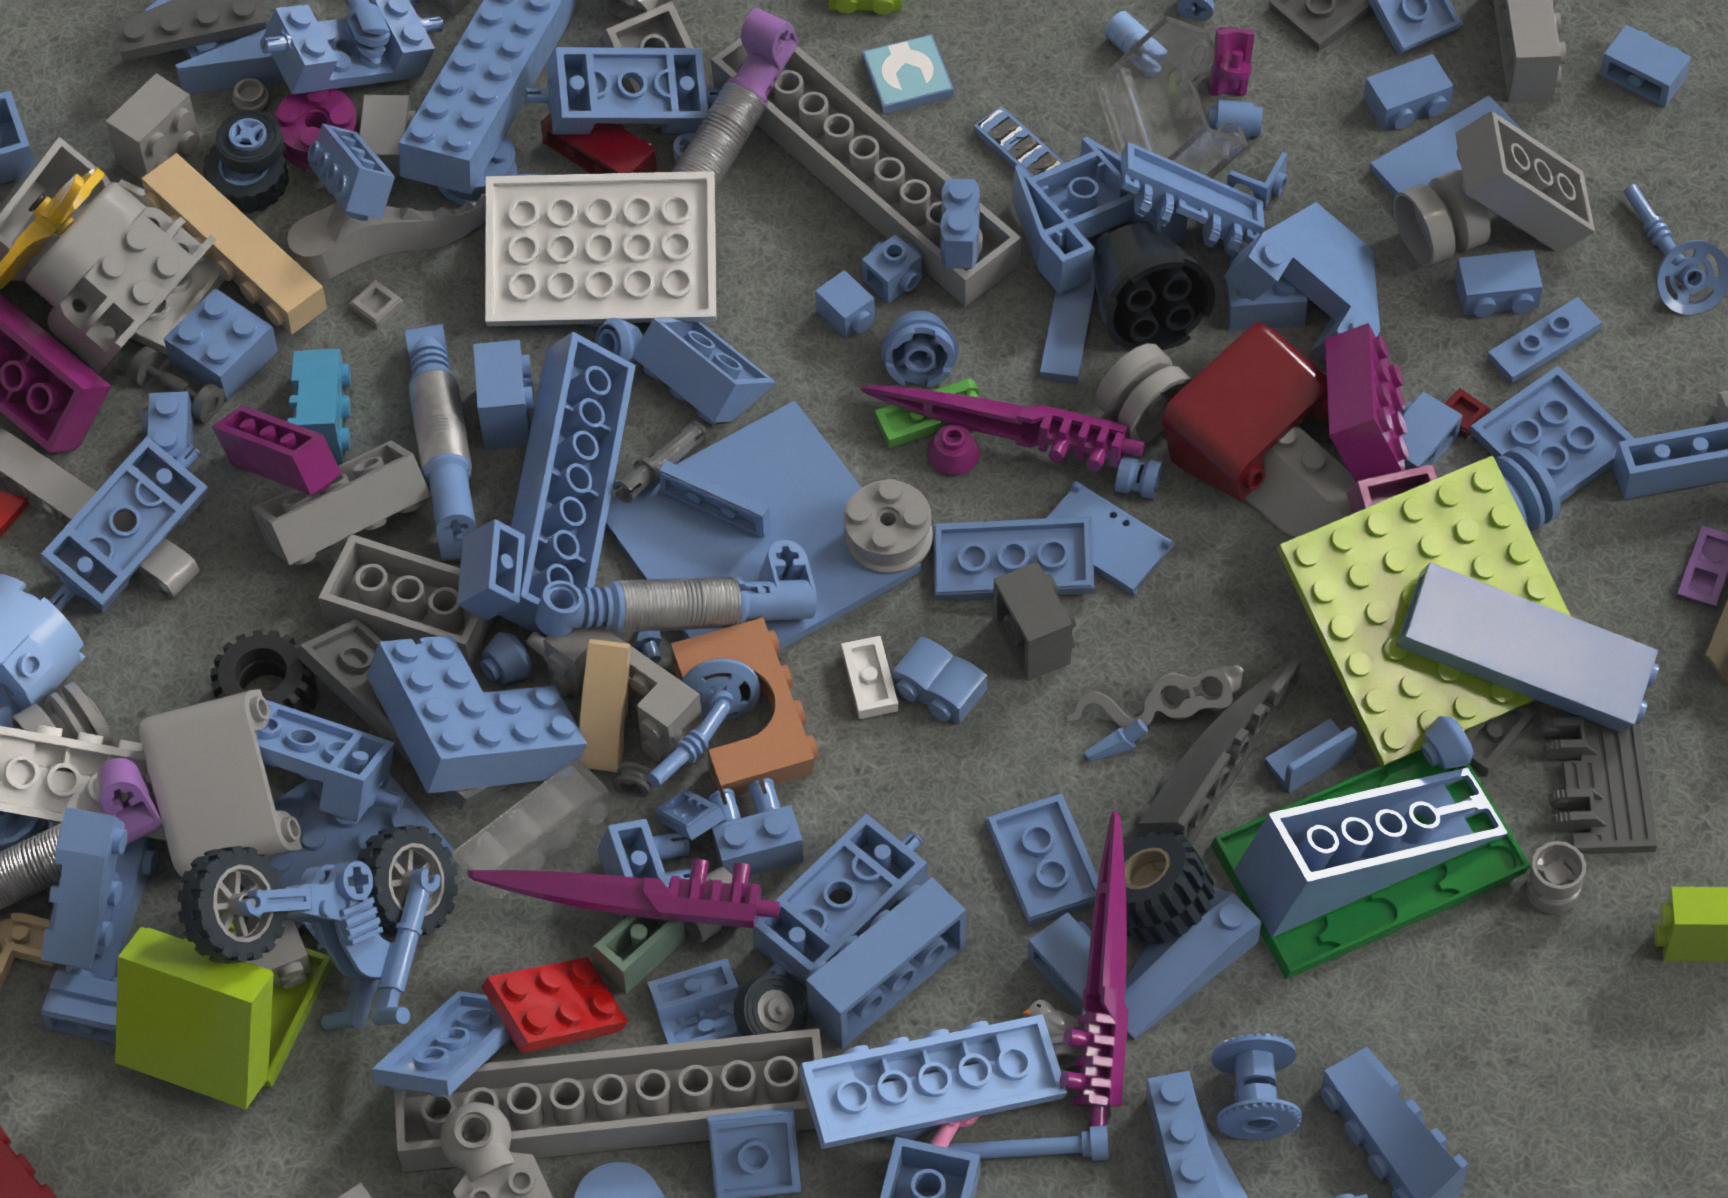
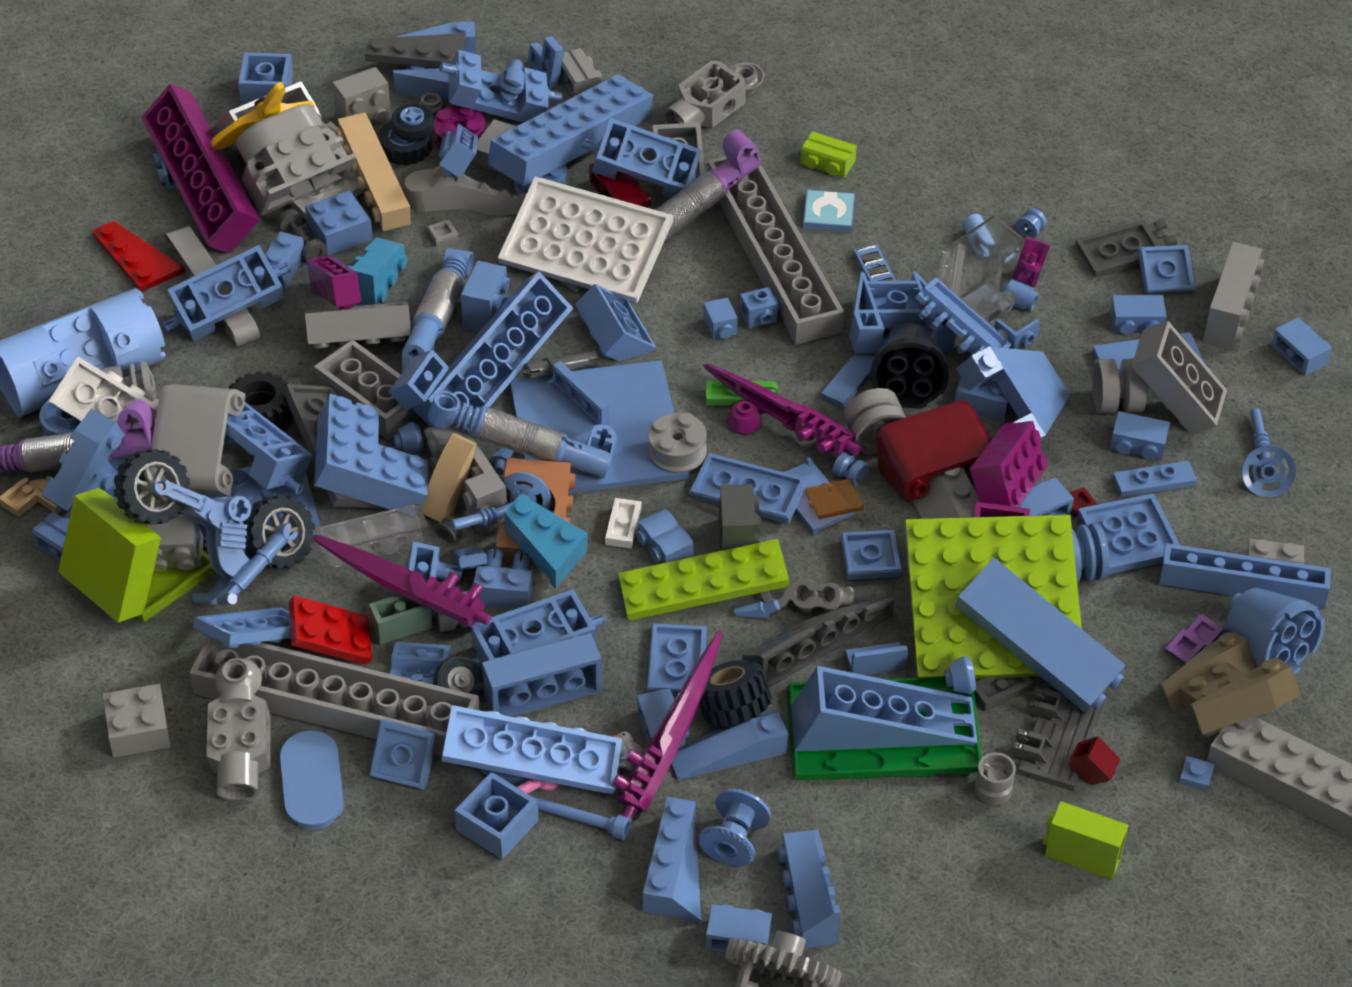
camera: 20 degrees right, 10 degrees down
medium blue cone [595,318,643,363] -> none
medium blue cone [881,310,958,388] -> none
medium blue brick [940,179,980,269] -> none
none -> dark azure wedge [504,494,588,589]
none -> lime plate [618,539,790,620]
none -> clear orange piece [805,479,864,520]
none -> medium blue plate [840,530,902,580]
none -> dark red brick [1068,736,1120,785]

